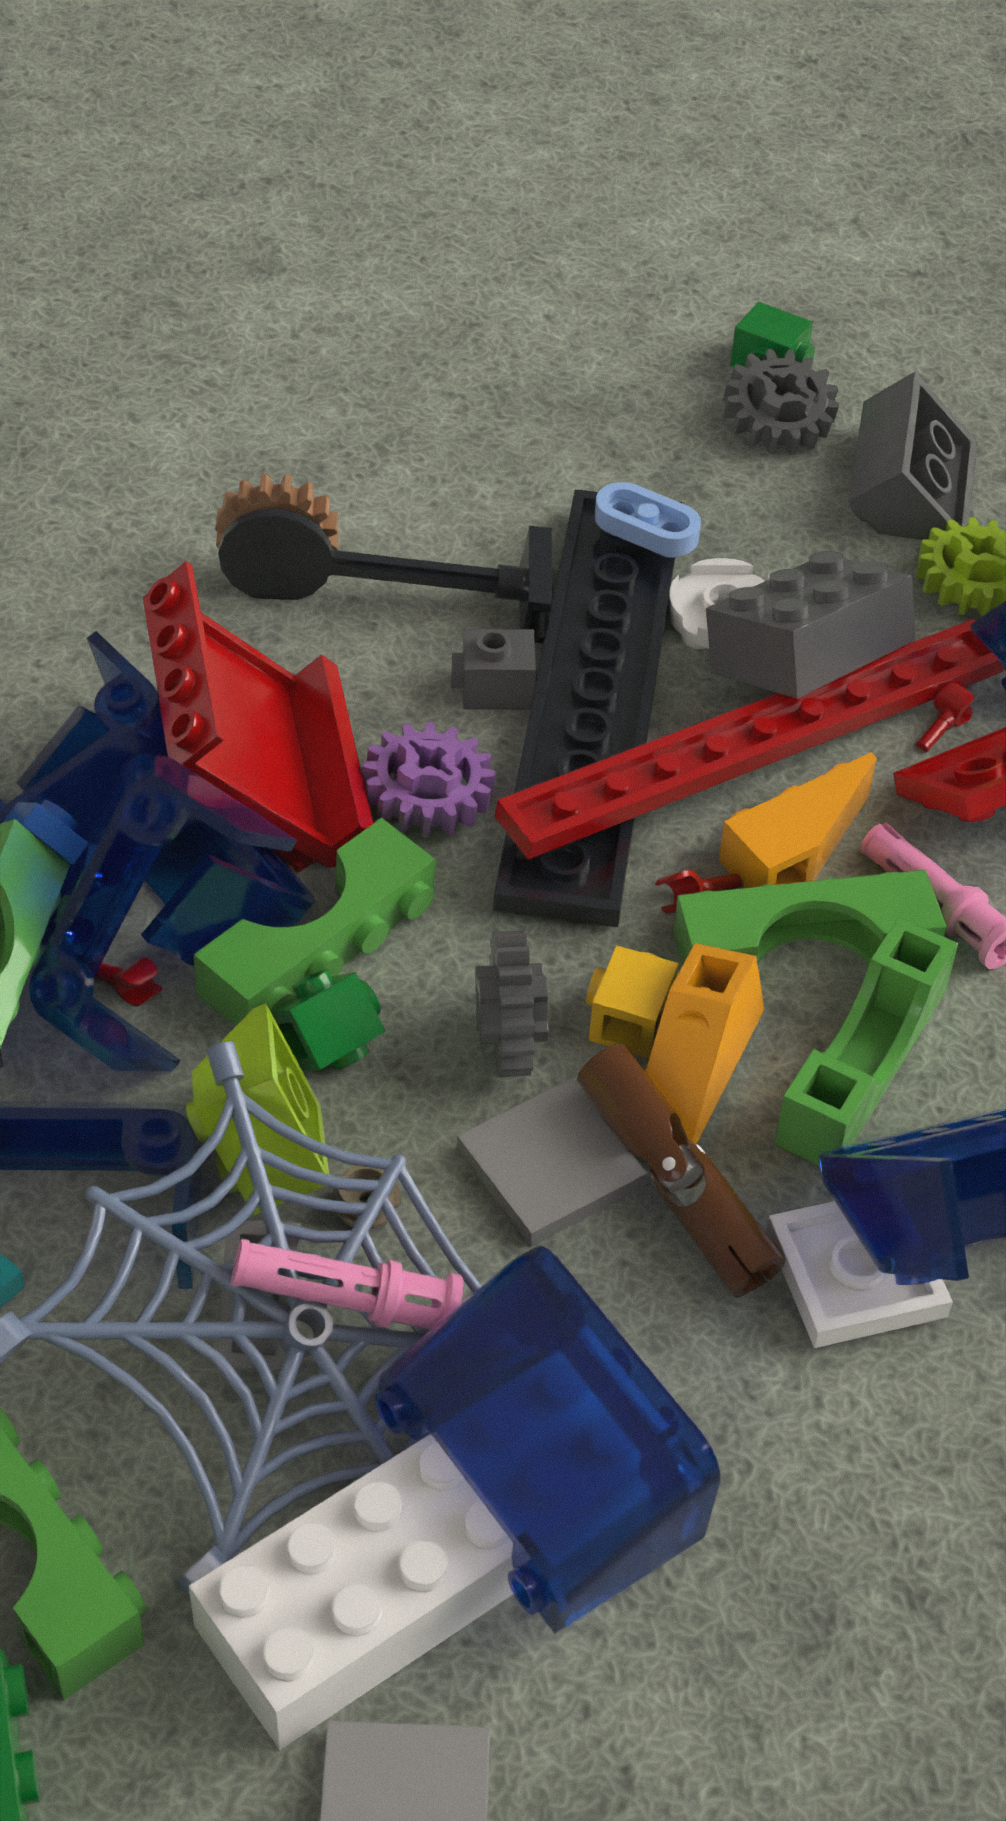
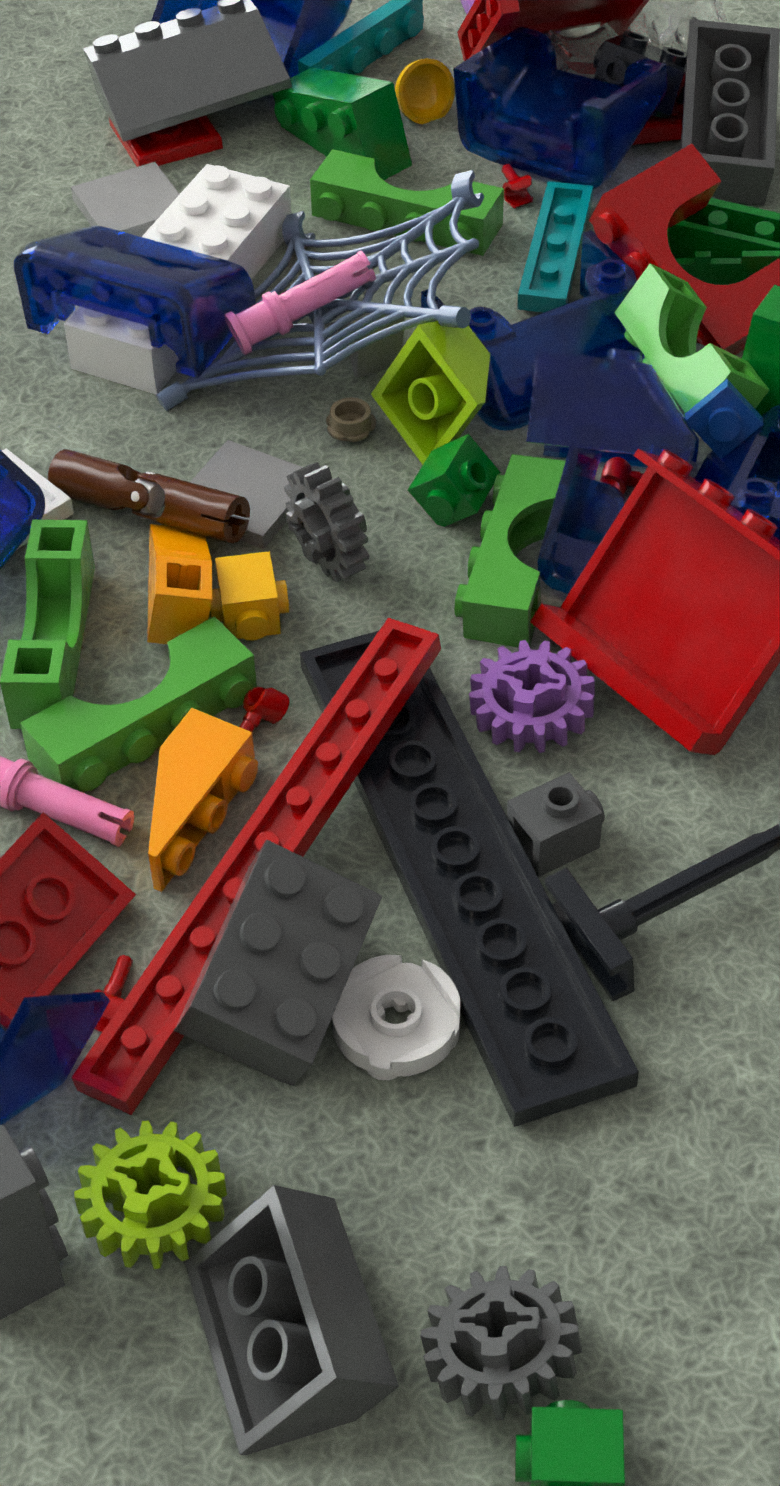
camera: 155 degrees right, 0 degrees up
light blue plate [595,482,701,558] -> none

